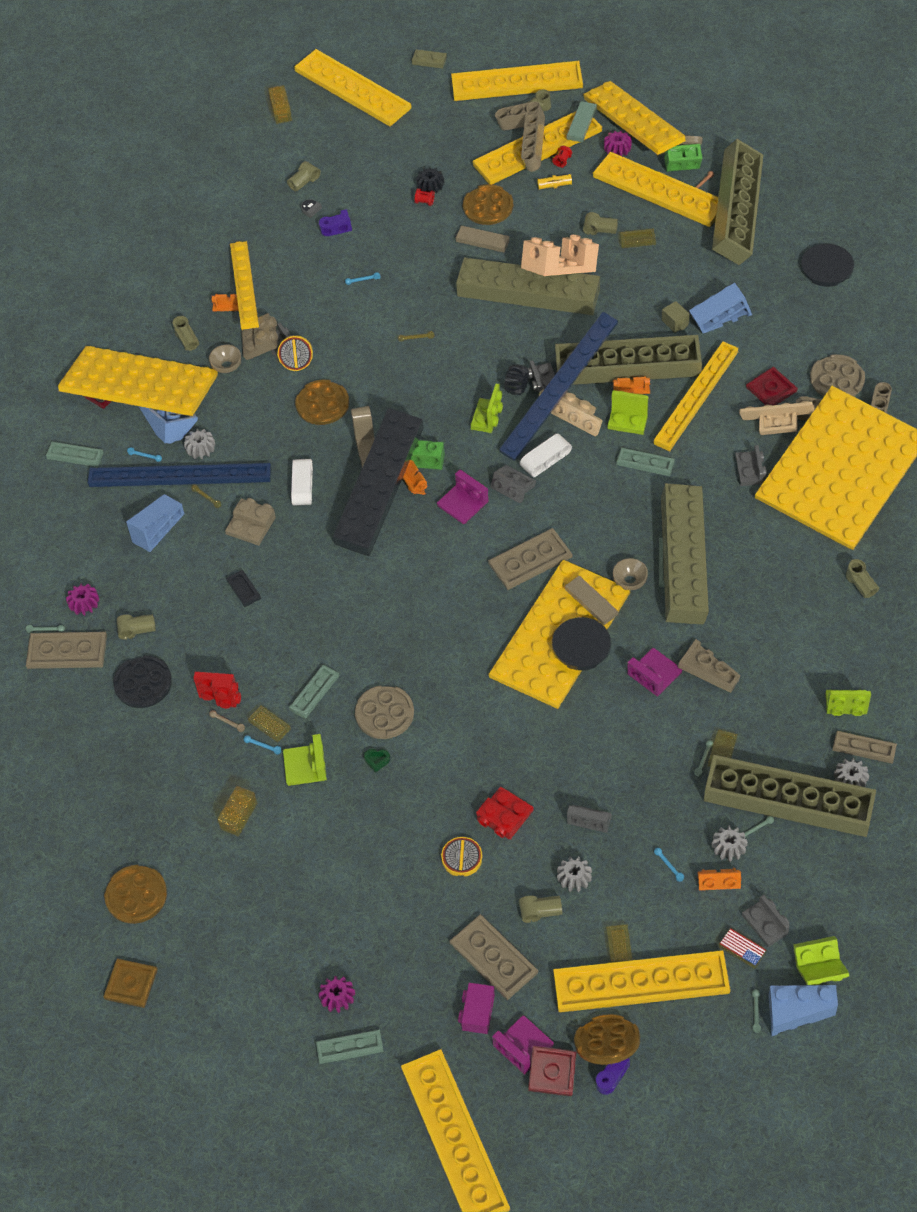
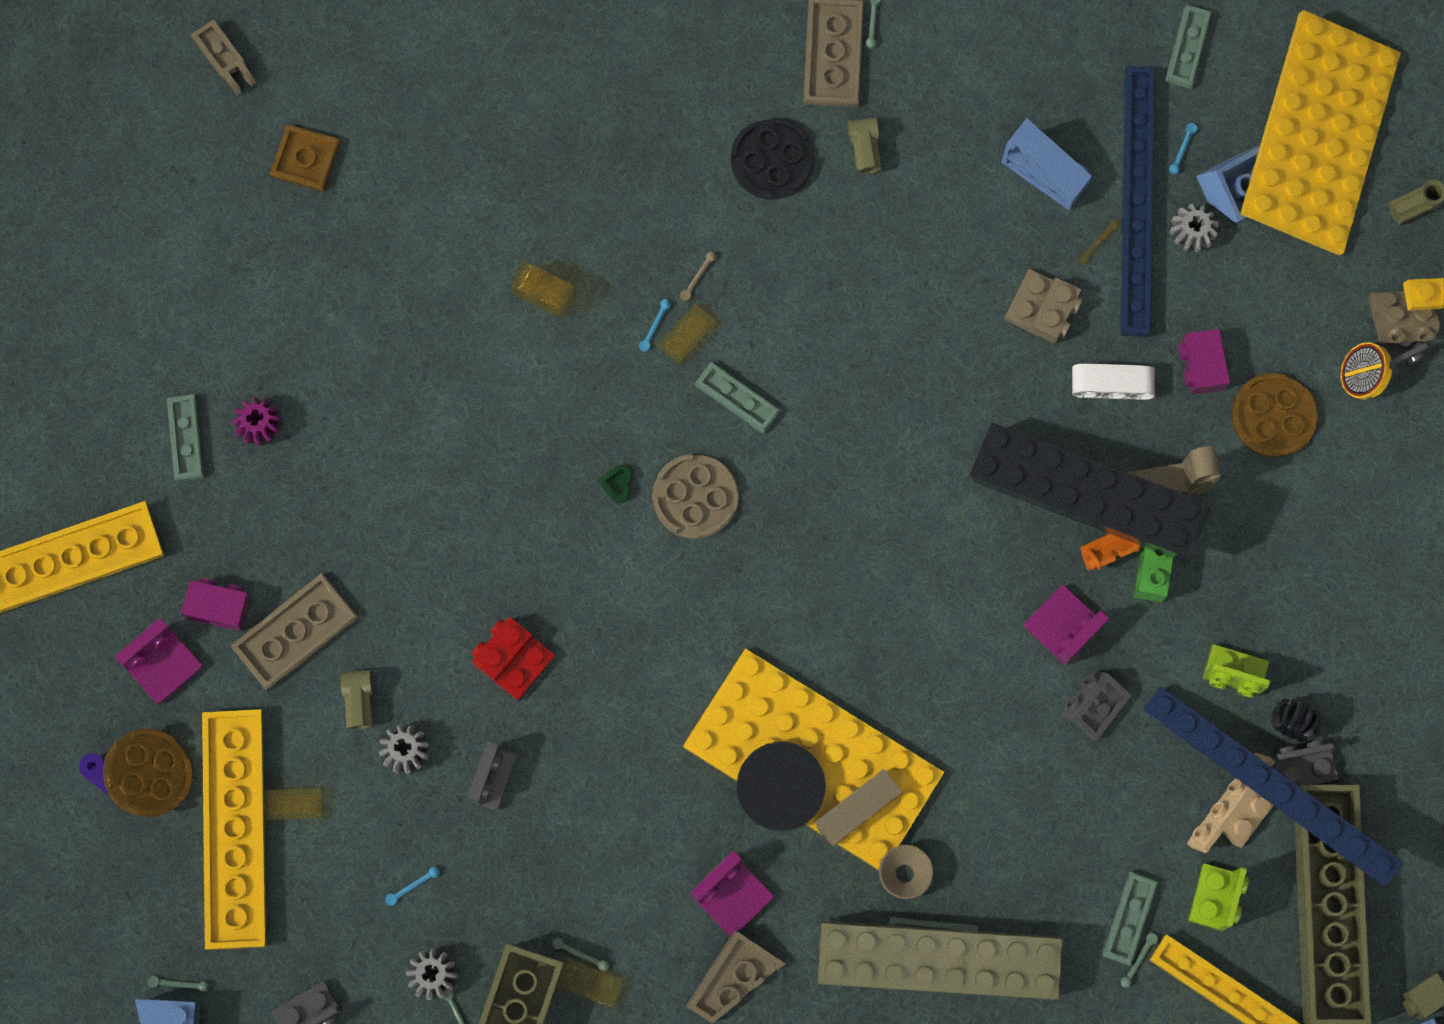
camera: 85 degrees right, 20 degrees up
magenta gear [66,583,99,616] -> none
pearl gold tile [104,865,167,924] -> none
red plate [194,672,241,709] -> none
dark tan piece [209,345,241,373] -> none
black tile [226,570,261,607] -> none
lime bracket [283,734,327,786] -> none
clear yellow hinge [398,331,434,342] -> none
tile [441,837,482,876] -> none
dark tan tile [488,528,572,590] -> none
white beam [520,434,572,477] -> none
dark red tile [528,1046,576,1096] -> none
orange hinge [613,376,650,394] -> none
orange hinge [698,868,741,890] -> none
tile [719,928,767,969] -> none
none -> dark tan hinge [190,19,256,96]
none -> sand green hinge [1120,933,1158,988]
none -> magenta brick [1178,329,1230,395]

